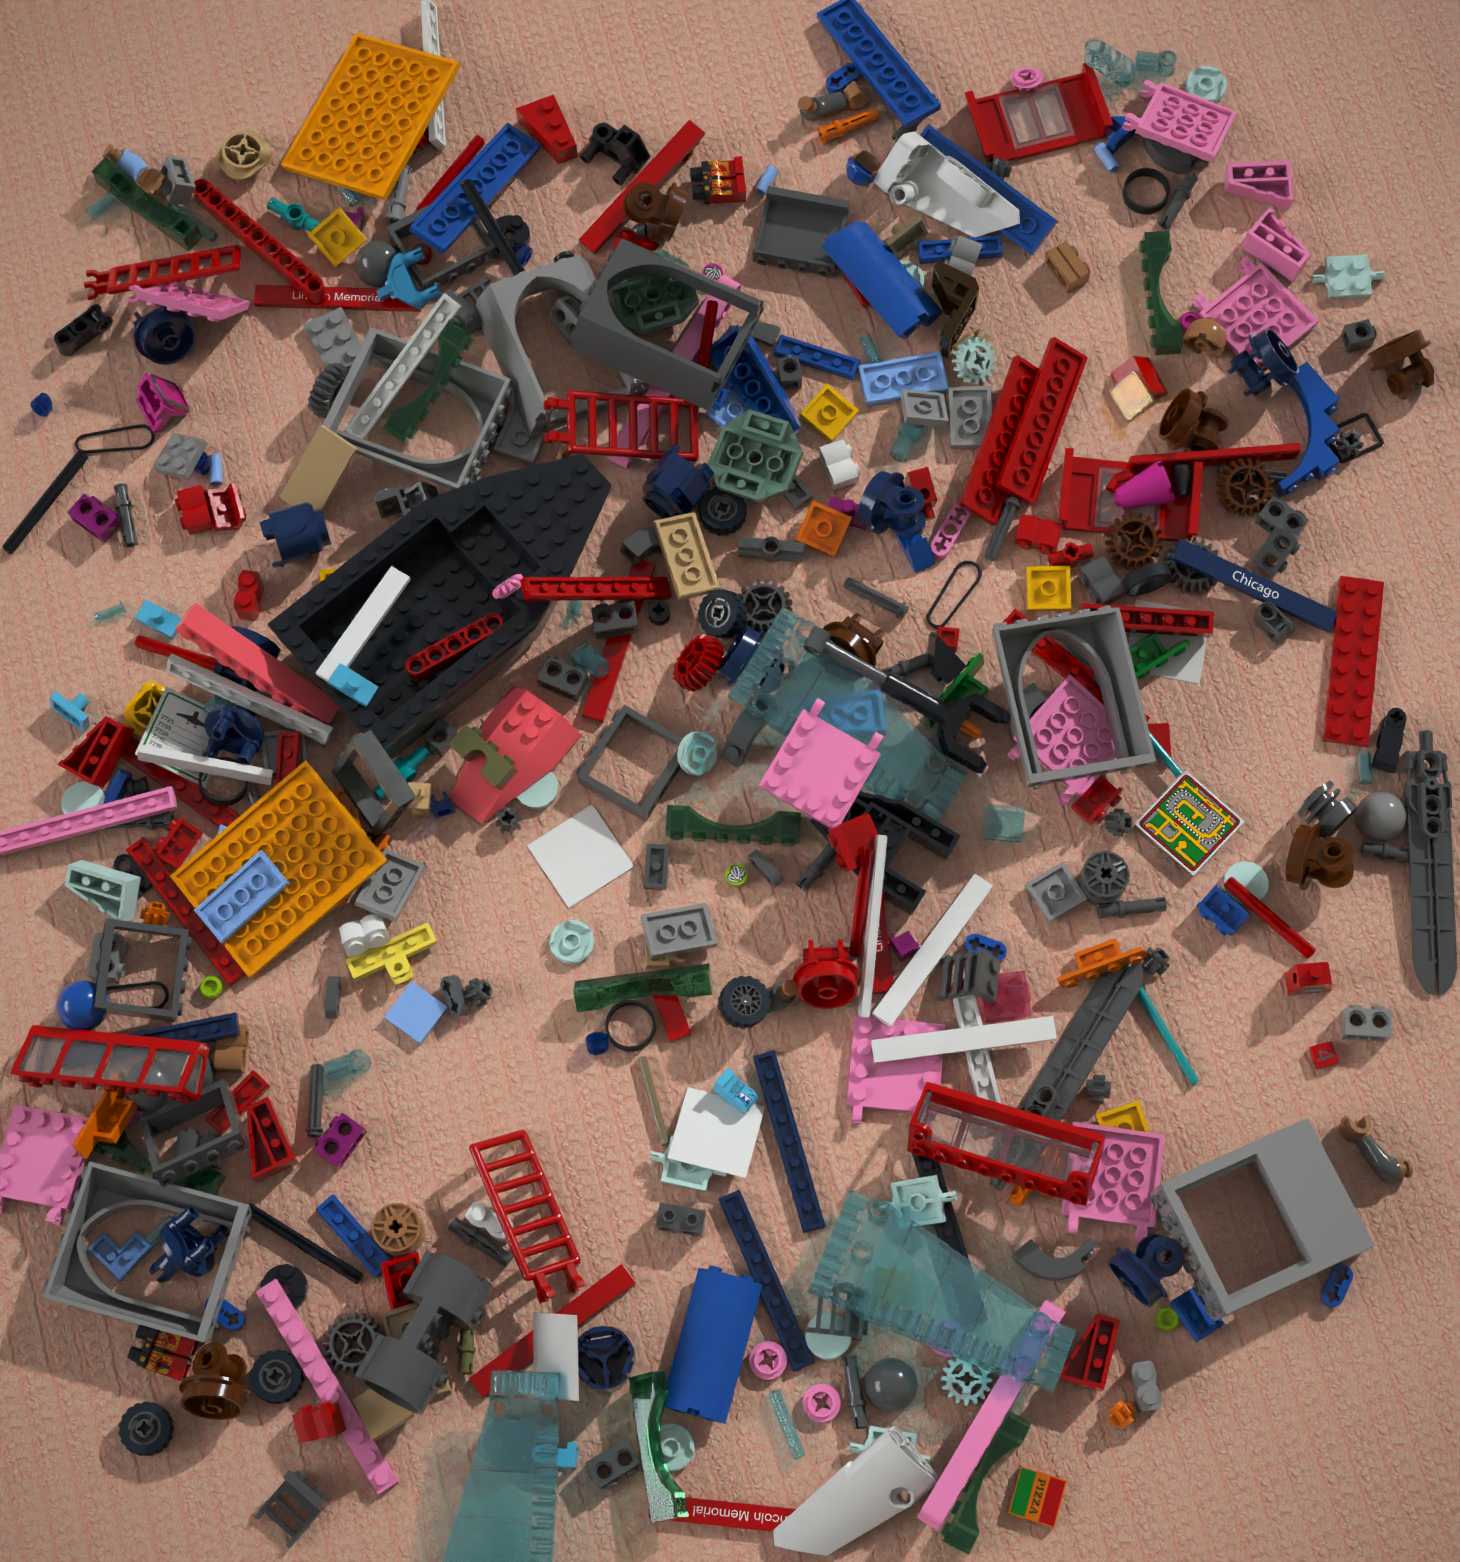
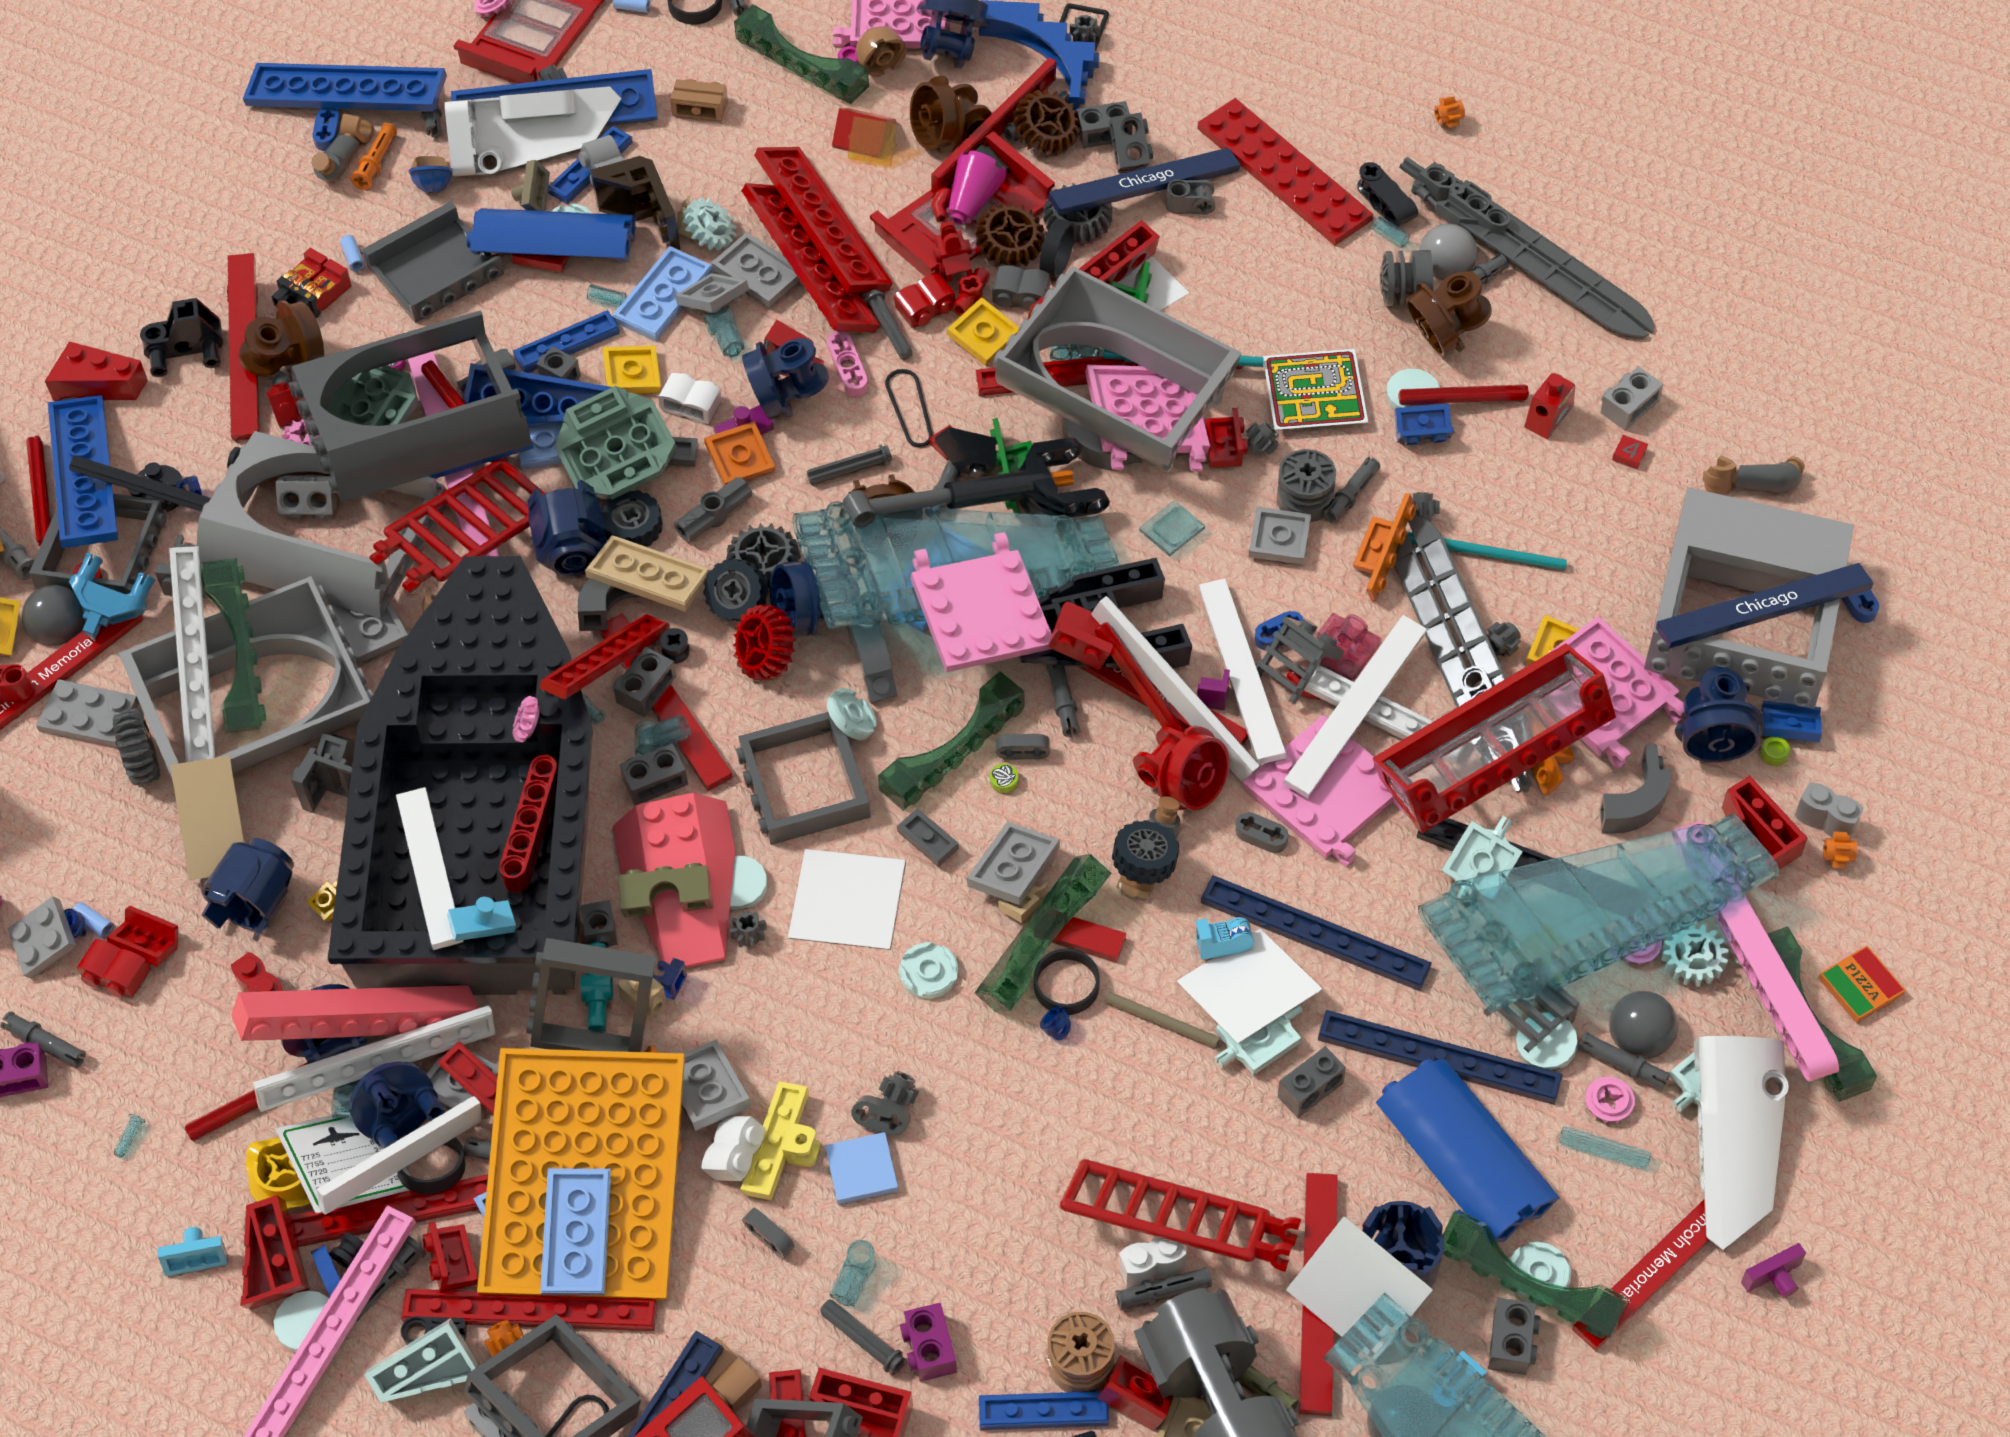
camera: 50 degrees left, 15 degrees down
medium azure tile [135,600,181,640] -> none
lime tile [199,976,223,1000] -> none
bright pink gear [749,1341,787,1380] -> none
blue slope [896,533,935,573] -> none
none -> red hinge [933,221,973,282]
none -> dark grey beam [1235,812,1289,853]
none -> dark blue tile [1656,563,1874,649]

